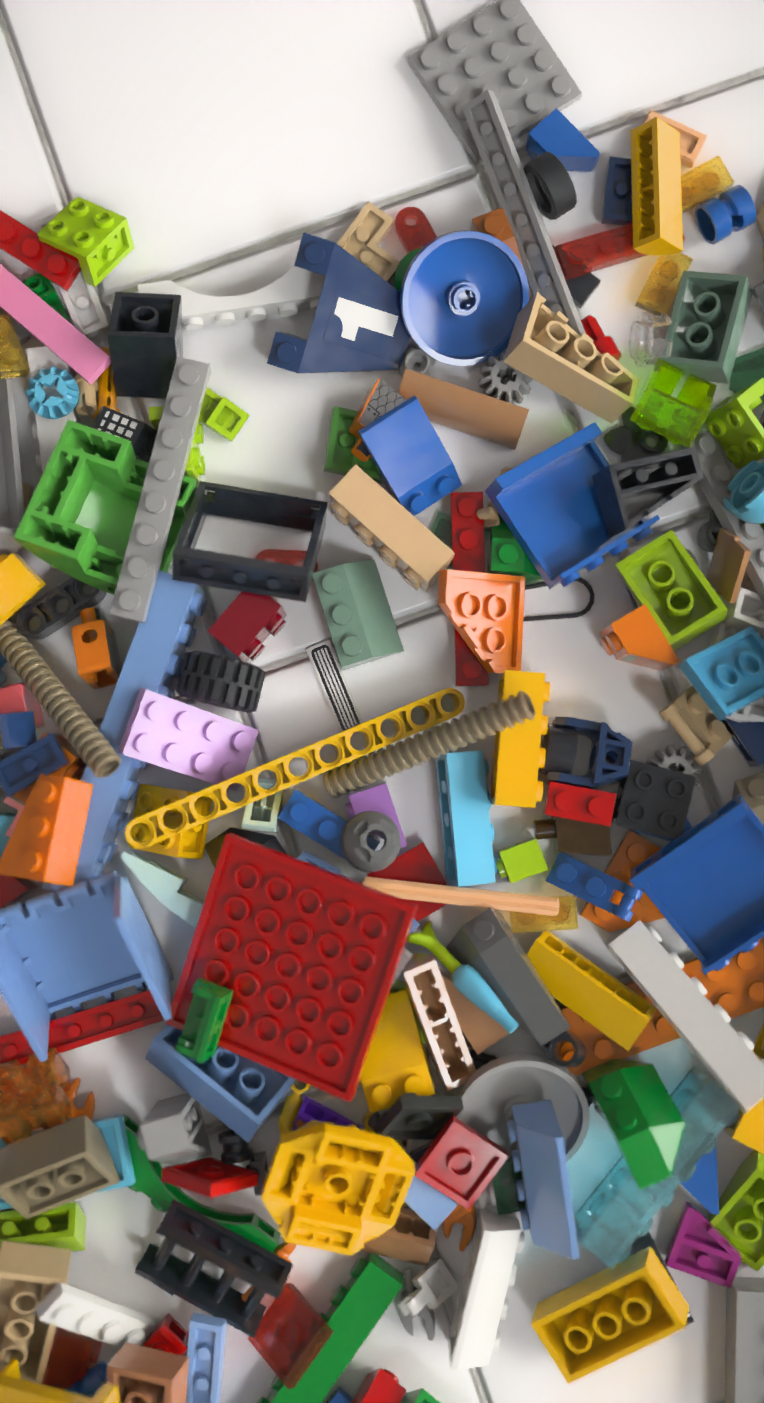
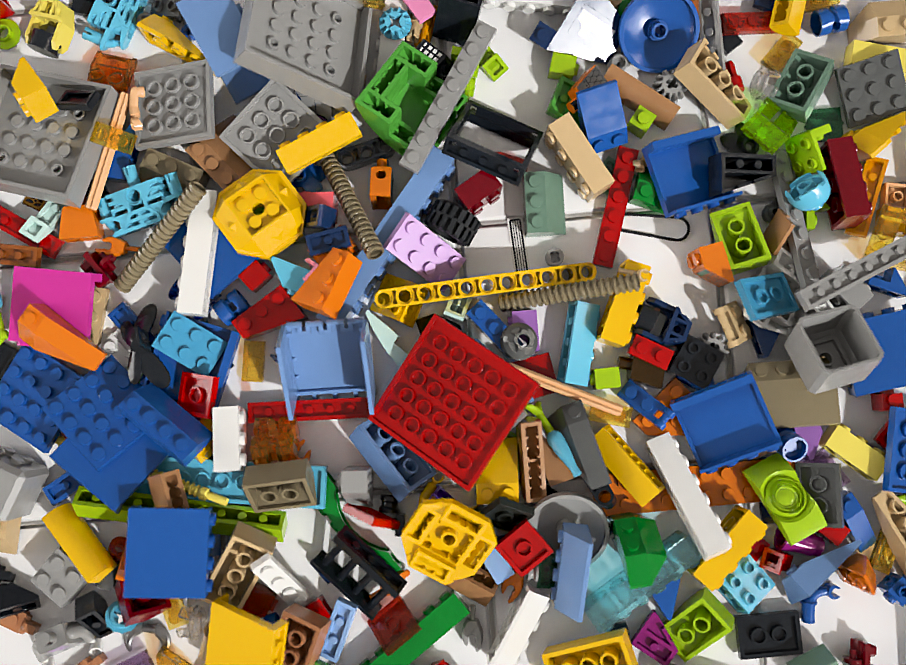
camera: 10 degrees right, 0 degrees up
green hinge [175,978,233,1063] -> none
white plate [397,1258,459,1316] -> none
orange plate [438,569,525,673] -> none
none -> light grey bush [545,248,564,267]
none -> lime brick [548,52,579,80]
none -> tan hand [618,267,650,282]
none -> lime brick [627,105,657,139]

